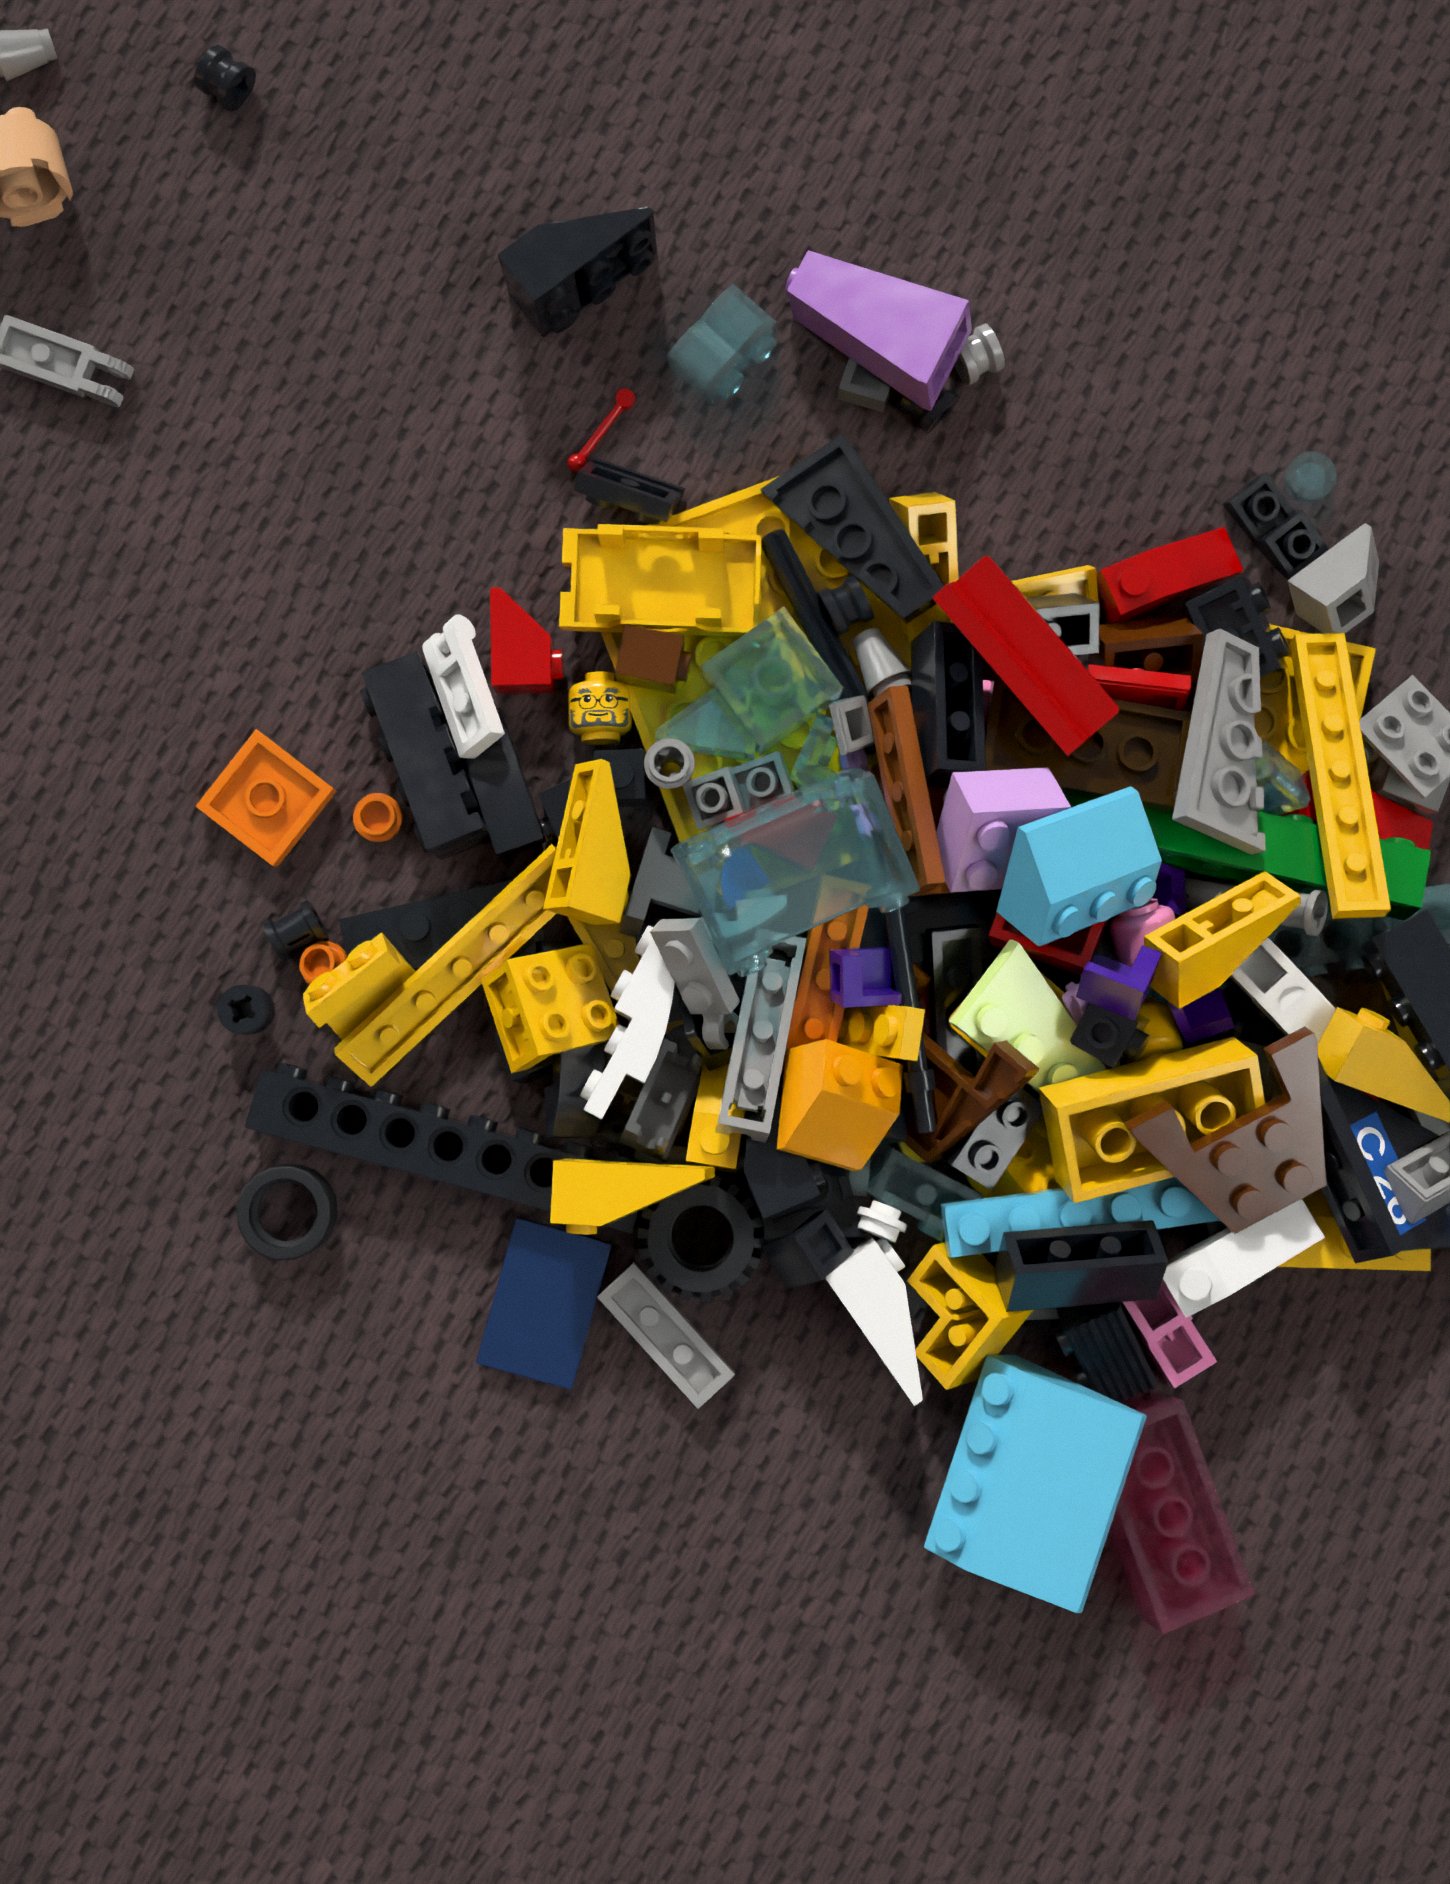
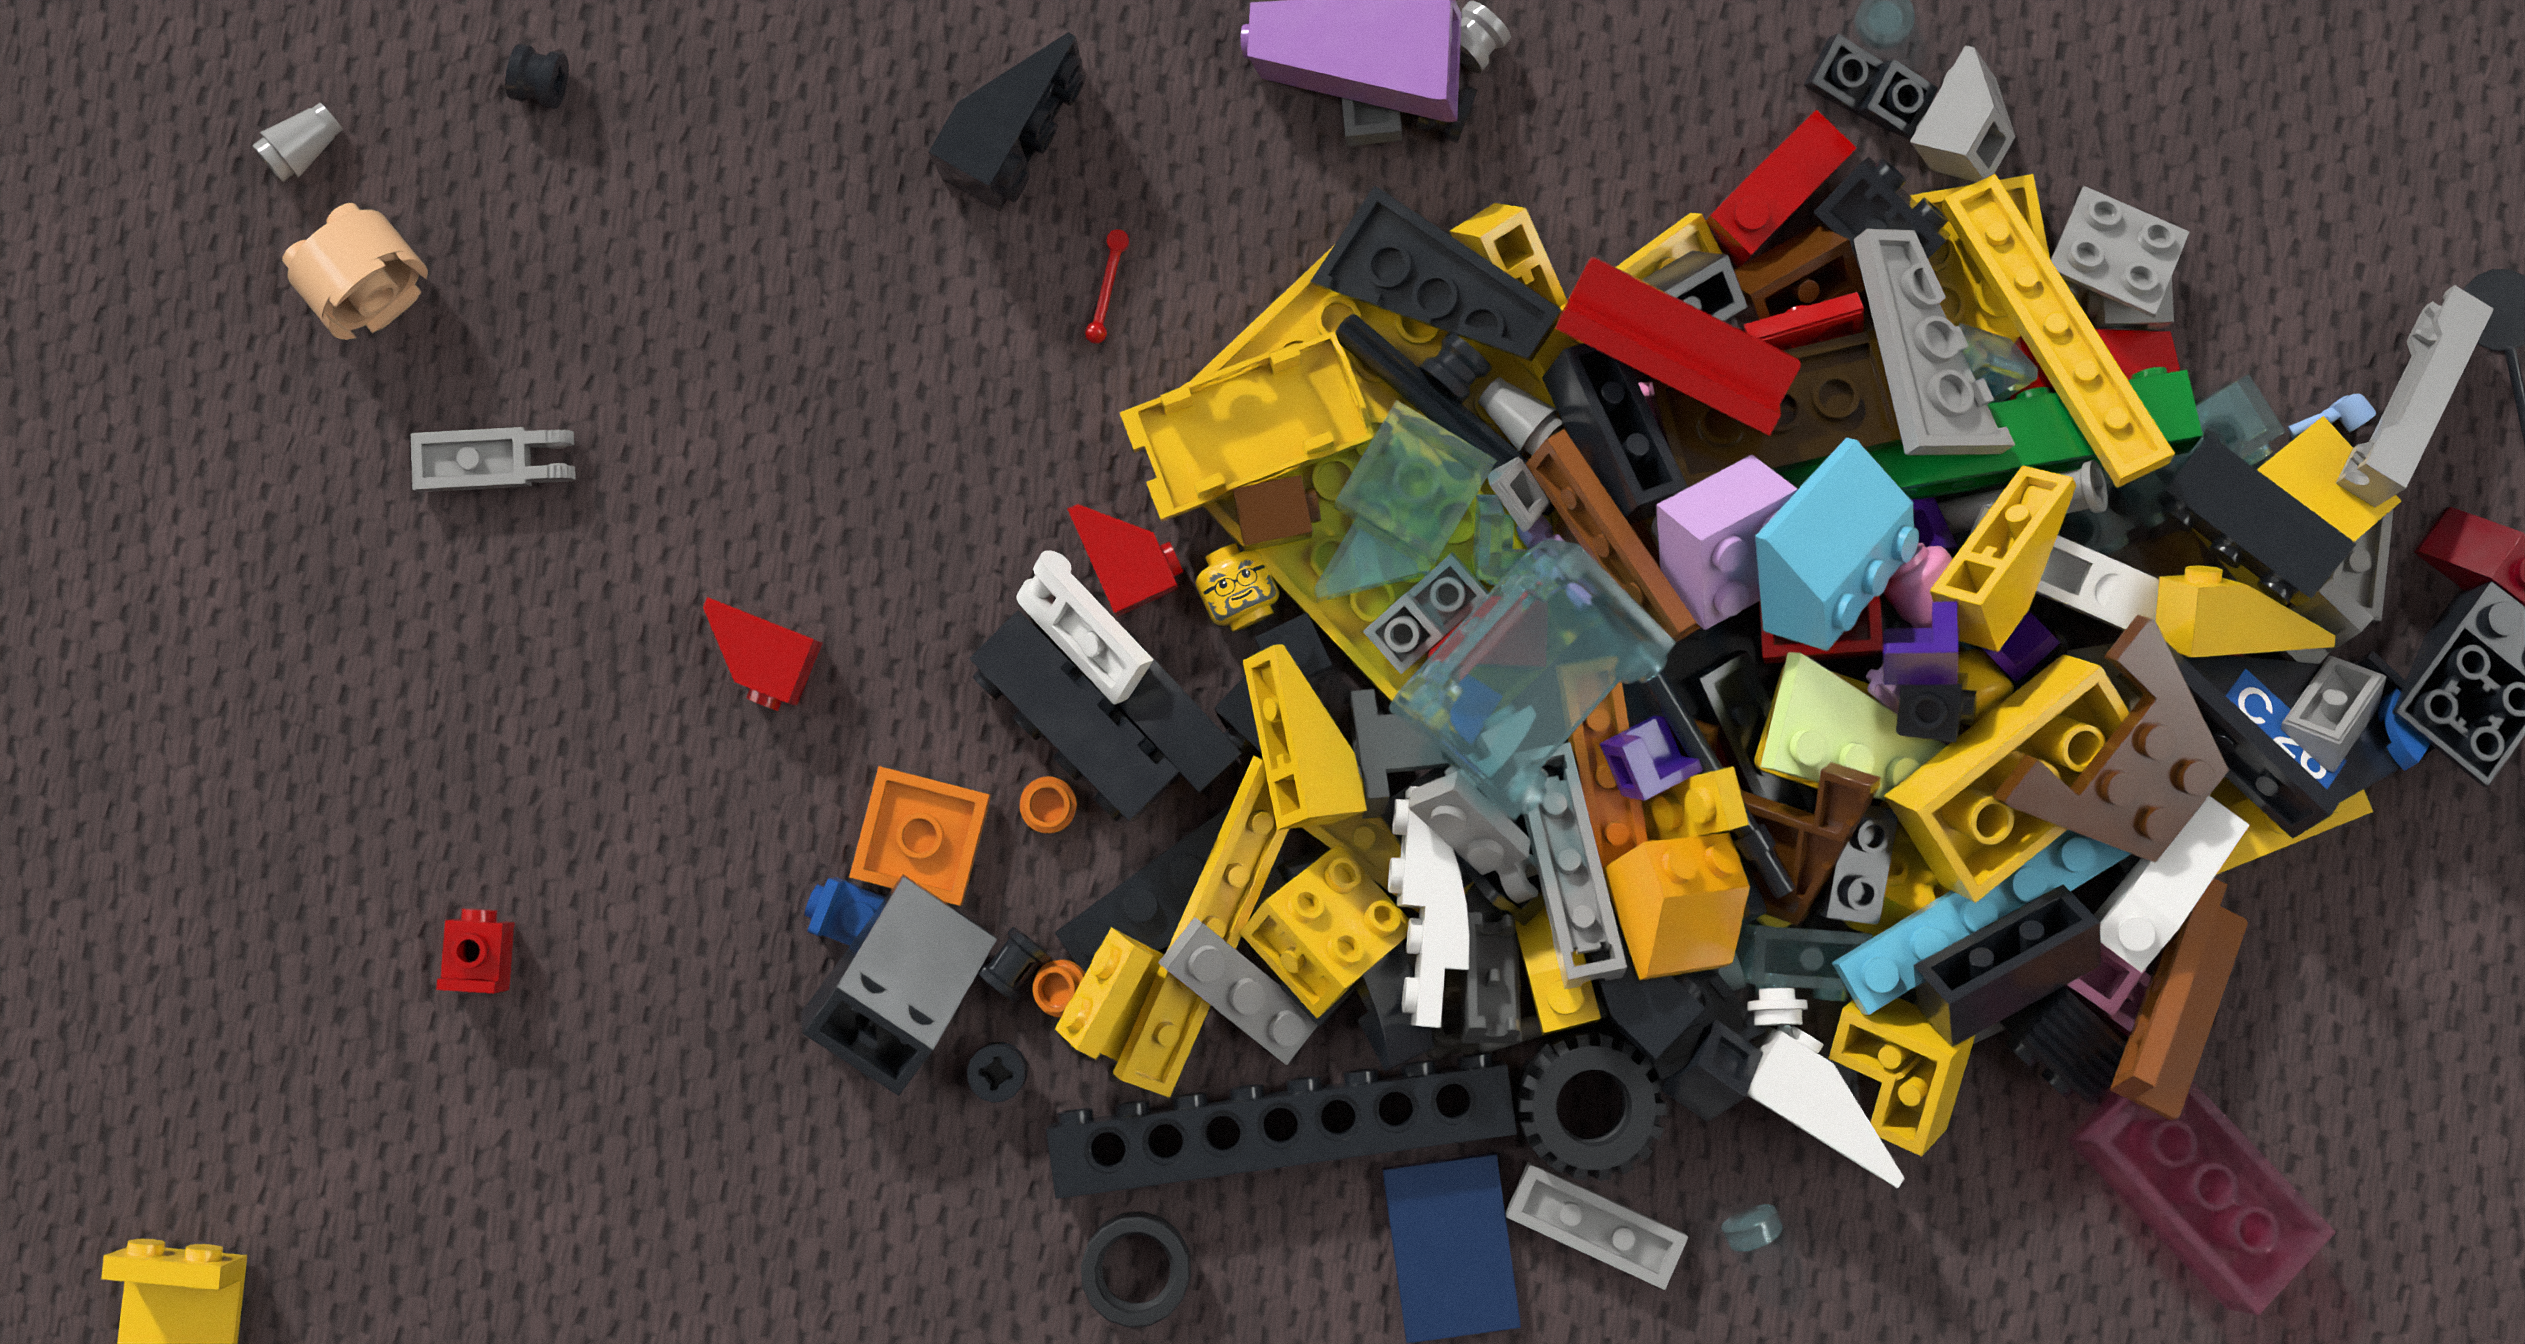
camera: 25 degrees left, 0 degrees up
yellow slope [550,1159,715,1235] -> none
black plate [573,457,685,524] -> none
light grey cone [644,738,695,789] -> none
clear light blue brick [668,284,777,404] -> none
medium azure slope [924,1355,1147,1613] -> none
none -> red slope [703,597,822,711]
none -> slope [801,874,997,1096]
none -> blue bracket [804,877,886,946]
none -> light grey plate [1158,917,1318,1065]
none -> clear light blue tile [1721,1204,1783,1252]
none -> dark orange panel [2110,878,2248,1120]

